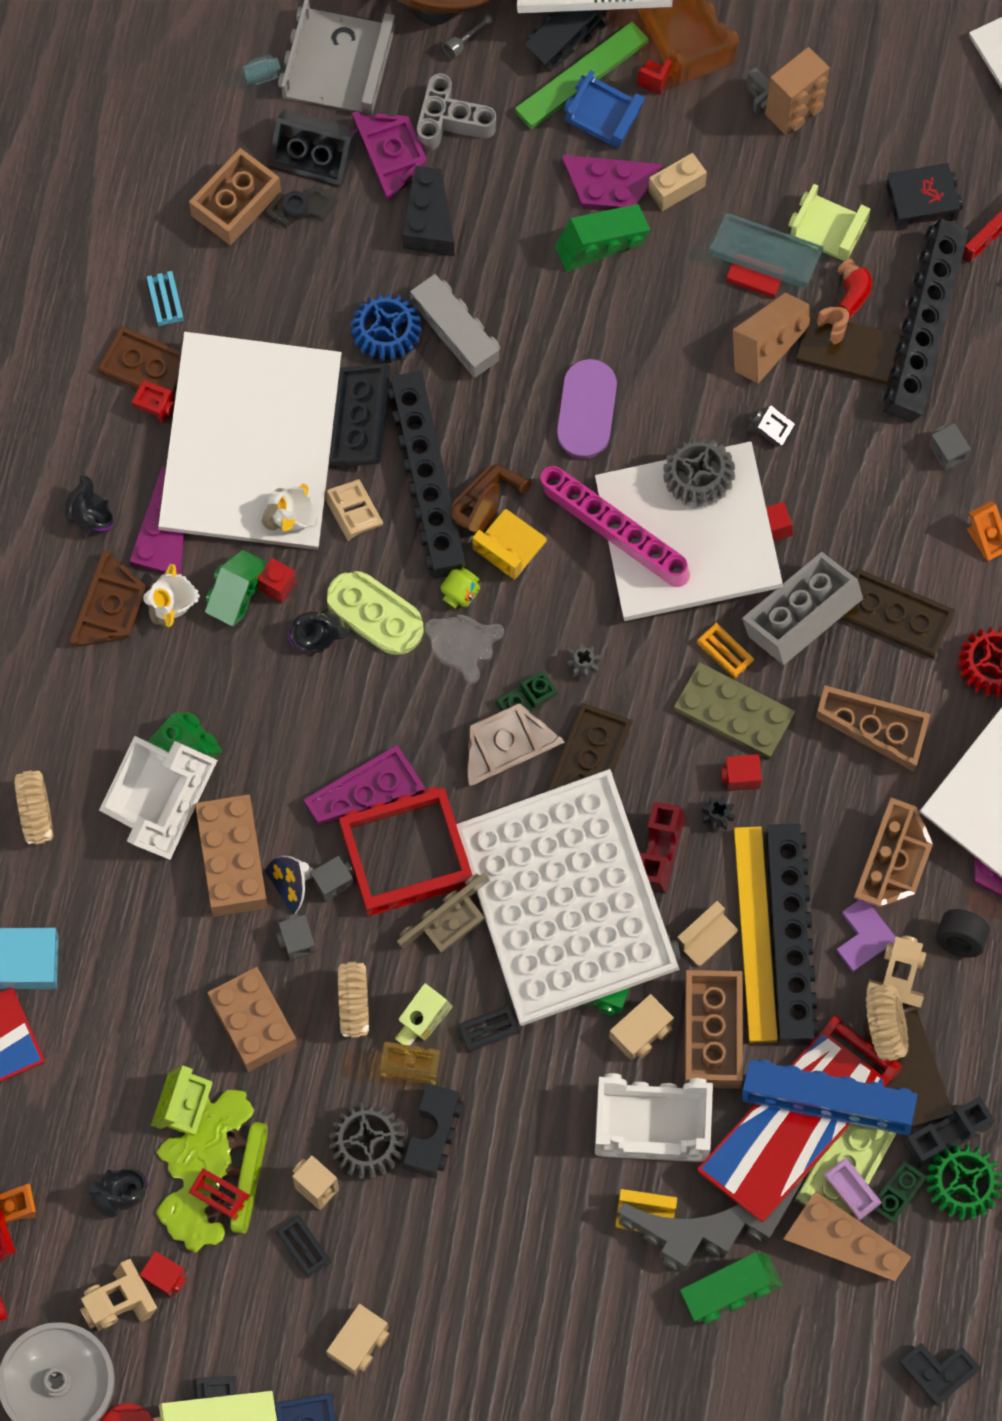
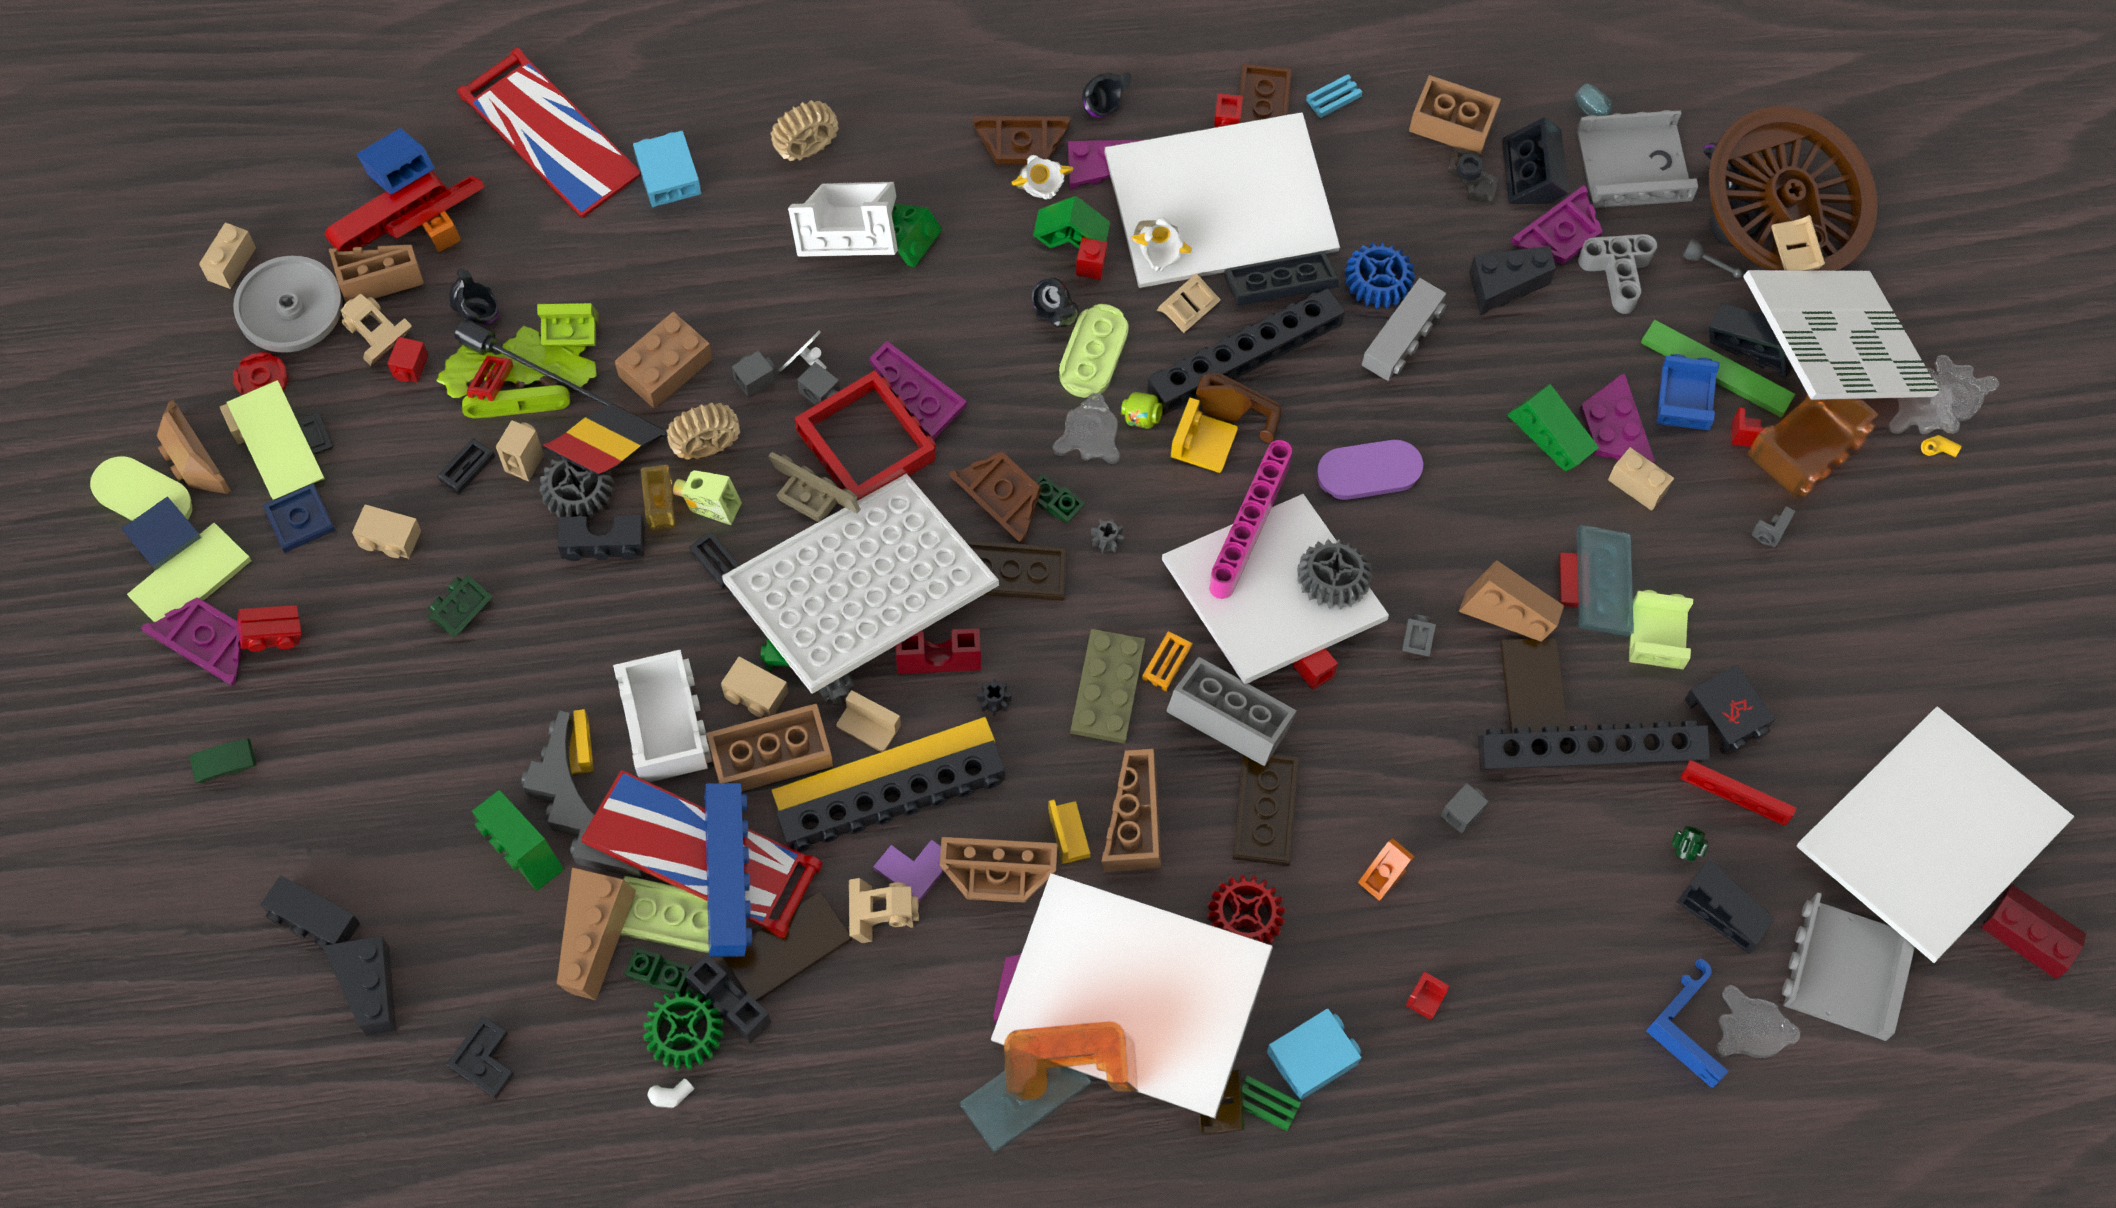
camera: 70 degrees right, 5 degrees down
medium nougat brick [195,794,268,917] -> none
red brick [720,754,762,791] -> none
medium nougat brick [765,47,830,135] -> none
piece [816,259,873,344] -> none
lavender tile [824,1157,882,1220] -> none
tan gear [866,984,909,1061] -> none
black tyre [936,909,990,958] -> none
none -> medium nougat wedge [329,245,424,303]
none -> dark green bracket [427,574,493,638]
none -> flag [455,320,668,476]
none -> yellow panel [1048,800,1090,864]

